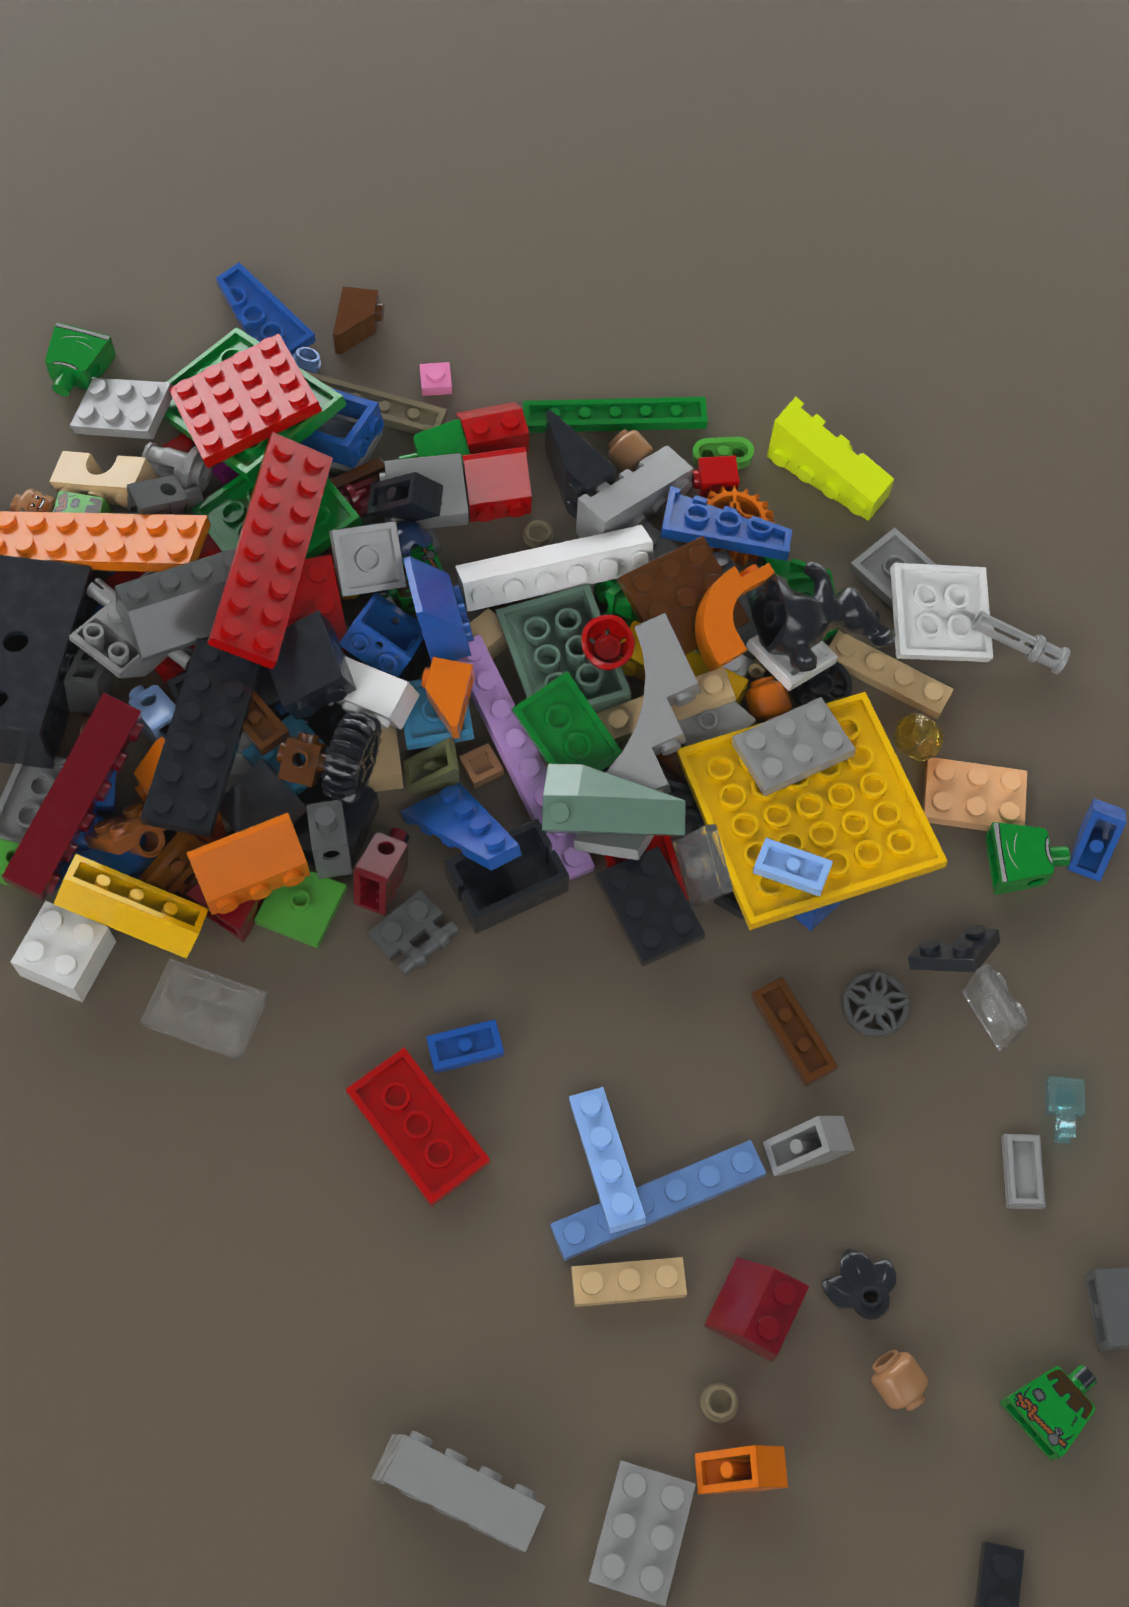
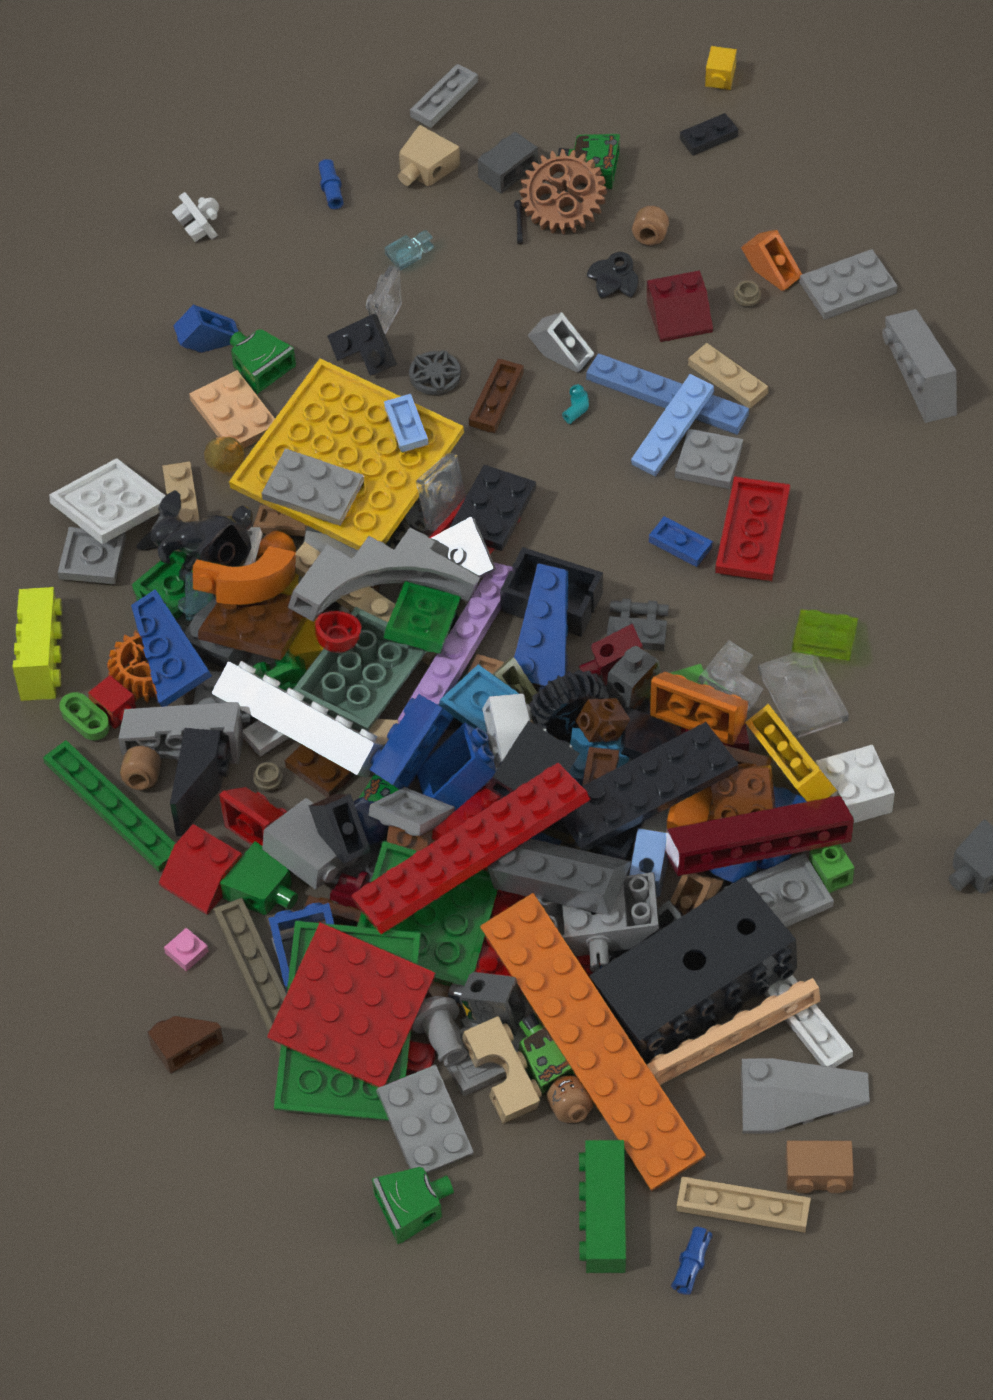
camera: 125 degrees left, 10 degrees down
blue wing [216,262,316,355] -> none
medium blue plate [292,347,321,373] -> none
orange slope [421,657,475,739] -> none
sand green wedge [542,764,686,836] -> none
light grey pin [972,611,1071,675] -> none
light grey tile [1001,1134,1046,1210] -> none
none -> black hinge [514,200,523,244]
none -> nougat gear [520,149,607,235]
none -> teal arm [562,384,589,424]
none -> light grey plate [675,429,743,489]
none -> clear plate [697,640,764,712]
none -> clear neon green plate [792,609,858,661]

